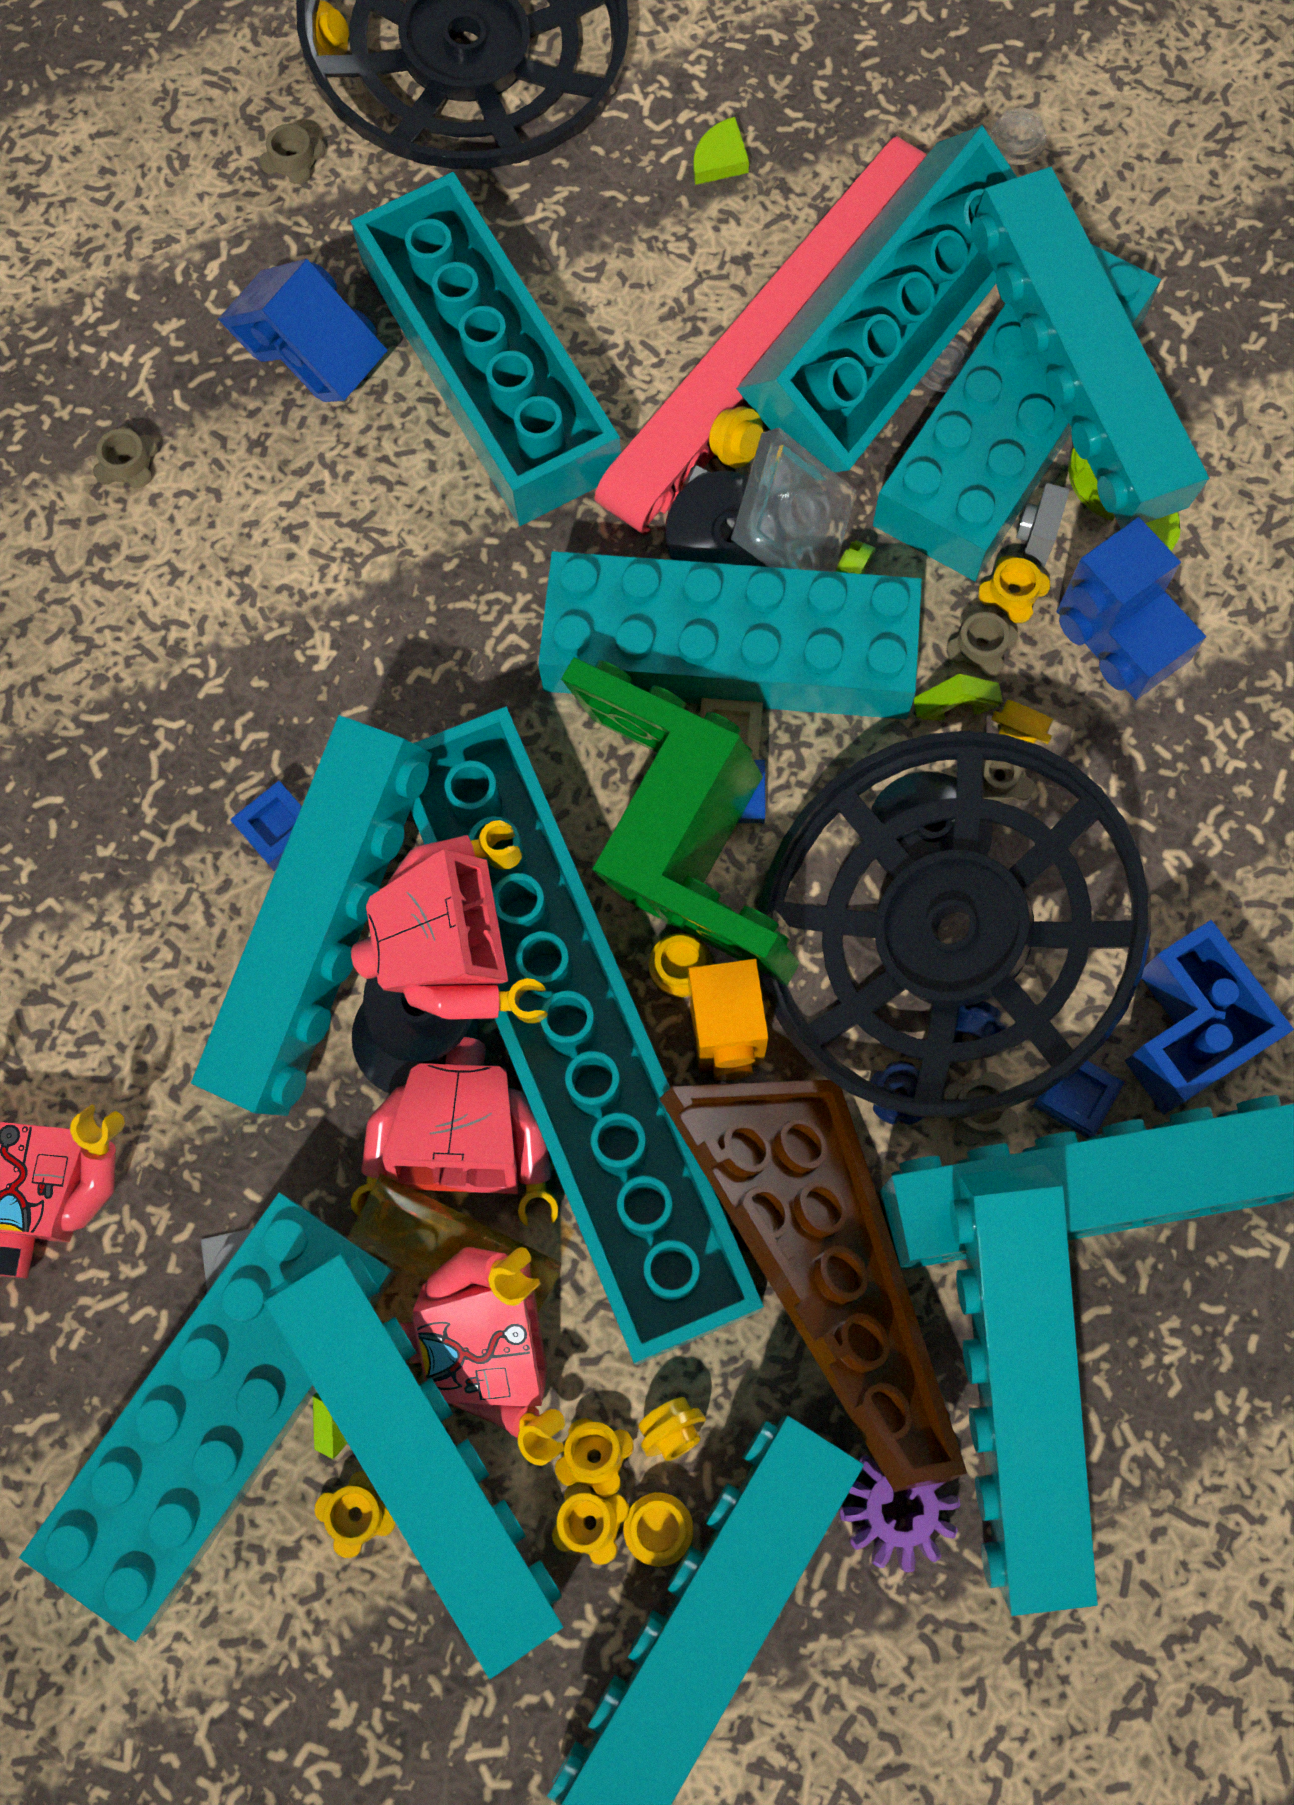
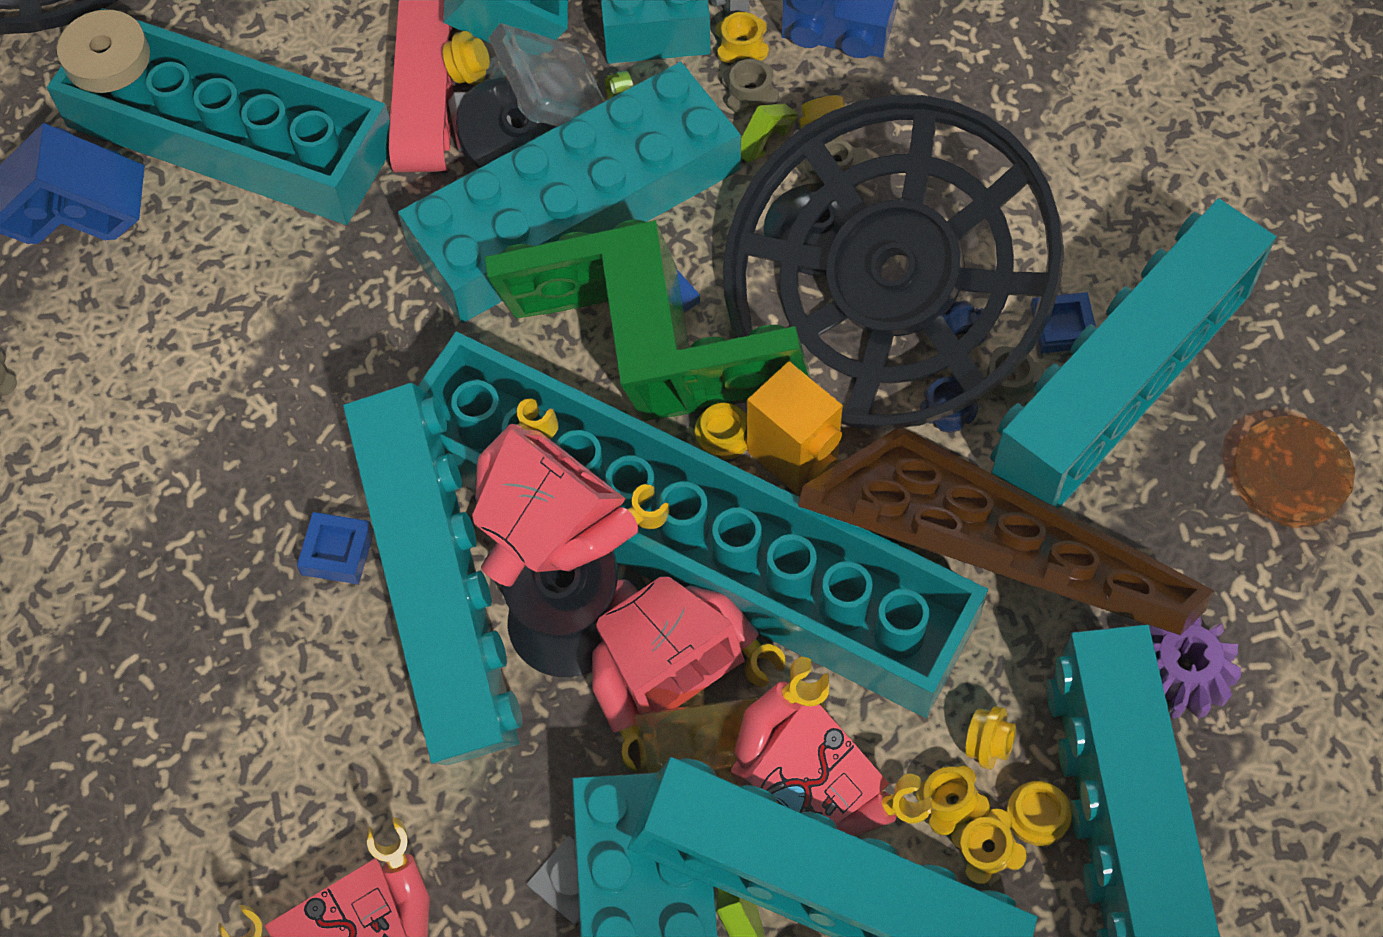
camera: 40 degrees left, 10 degrees down
teal brick [950,1165,1098,1616] -> none
blue brick [1125,920,1294,1115] -> none
none -> tan piece [57,10,150,93]
none -> clear orange tile [1231,415,1355,528]

